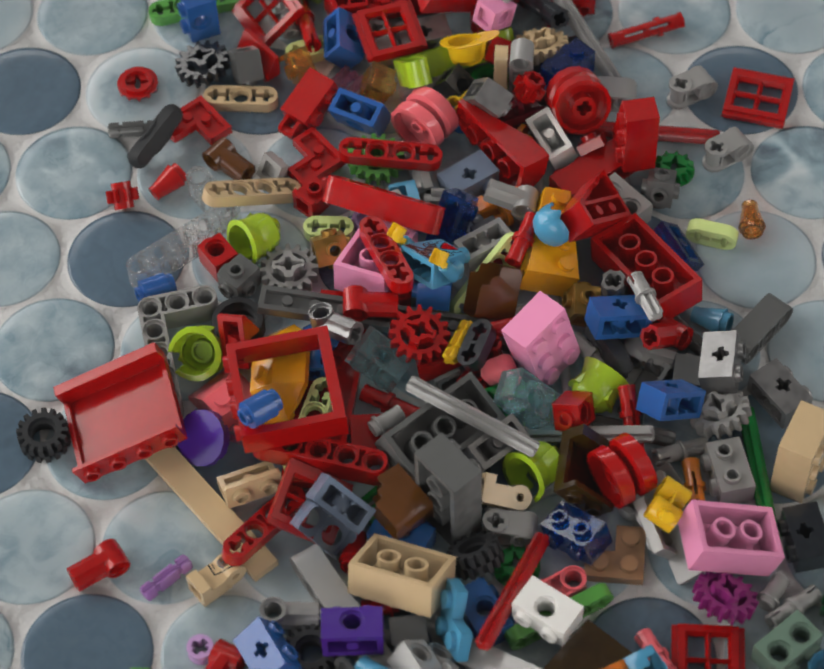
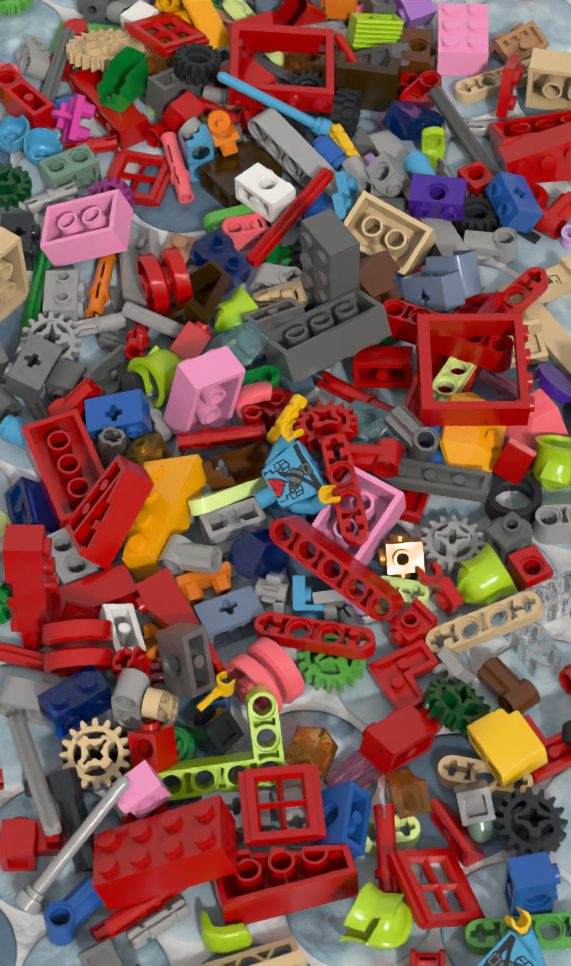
camera: 170 degrees left, 5 degrees down
blue brick [237,389,283,429] -> none
blue brick [328,87,391,138] -> none
light grey pin [367,404,406,437] -> none
light grey axle [406,376,540,457] -> none
yellow piece [439,30,500,66] -> none
black beam [457,319,497,372] -> none
red pin [505,211,536,268] -> none
dark azure hair [533,202,569,247] -> none
light grey axle [627,271,663,322] -> none
blue brick [636,379,706,421] -> none
yellow beam [643,475,692,533] -> none
none -> red plate [416,561,465,618]
none -> dark green gear [422,678,491,736]
none -> yellow piece [467,708,548,789]

